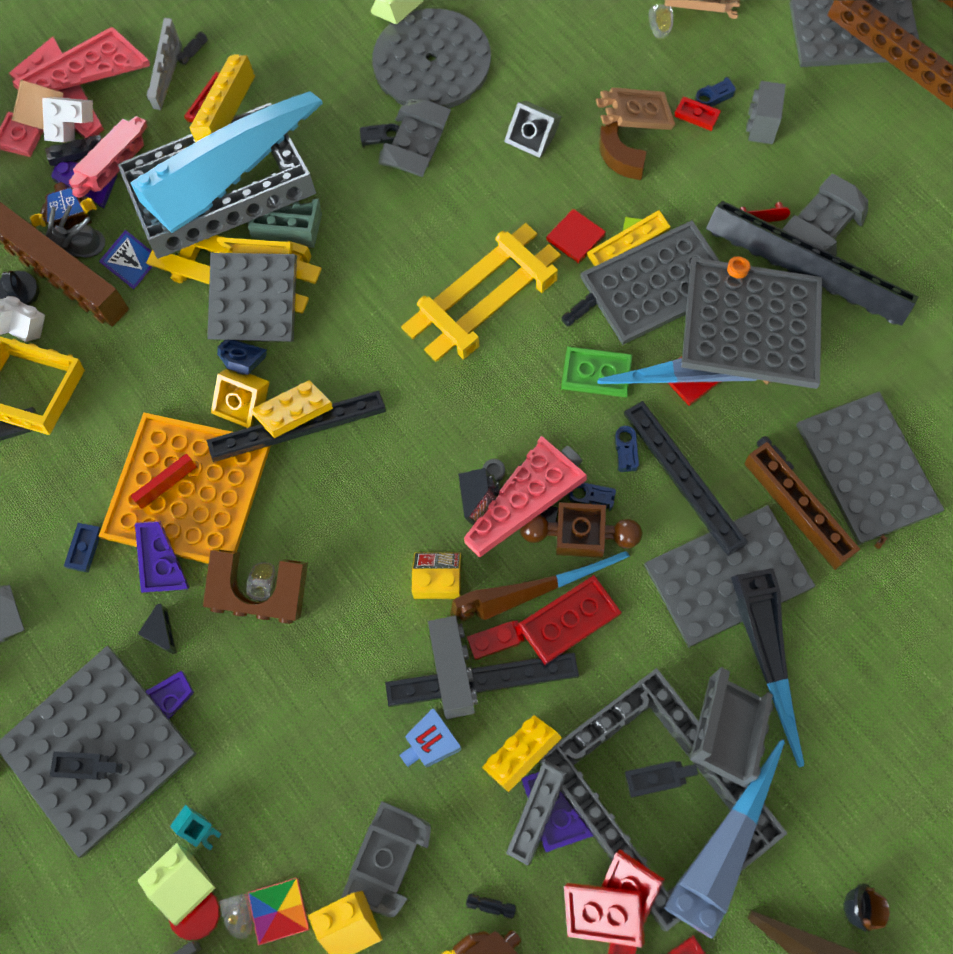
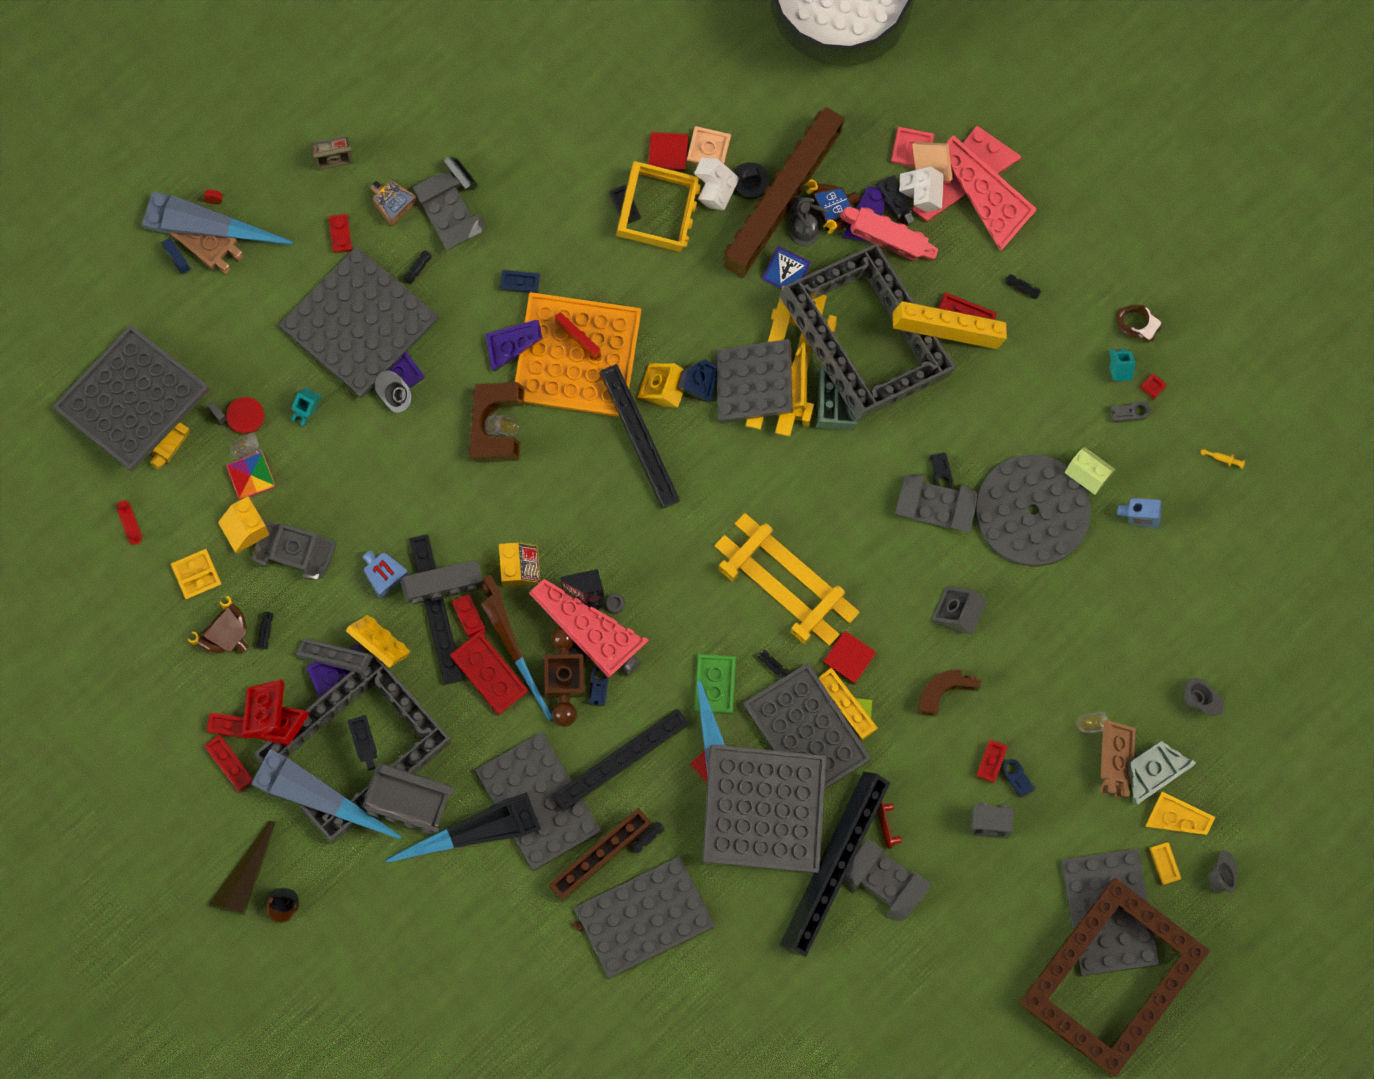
camera: 75 degrees right, 5 degrees up
black hinge [50,751,122,780] -> none
medium azure wedge [130,91,323,233] -> none
yellowish green slope [137,843,216,926] -> none
black slope [138,604,177,654] -> none
light grey wing [147,18,182,110] -> none
yellow plate [252,380,333,438] -> none
medium nougat tile [596,87,675,130] -> none
dark blue piece [615,426,639,472] -> none
orange tile [727,257,750,279] -> none
none -> dark grey piece [375,370,413,413]
none -> black axle [403,250,432,284]

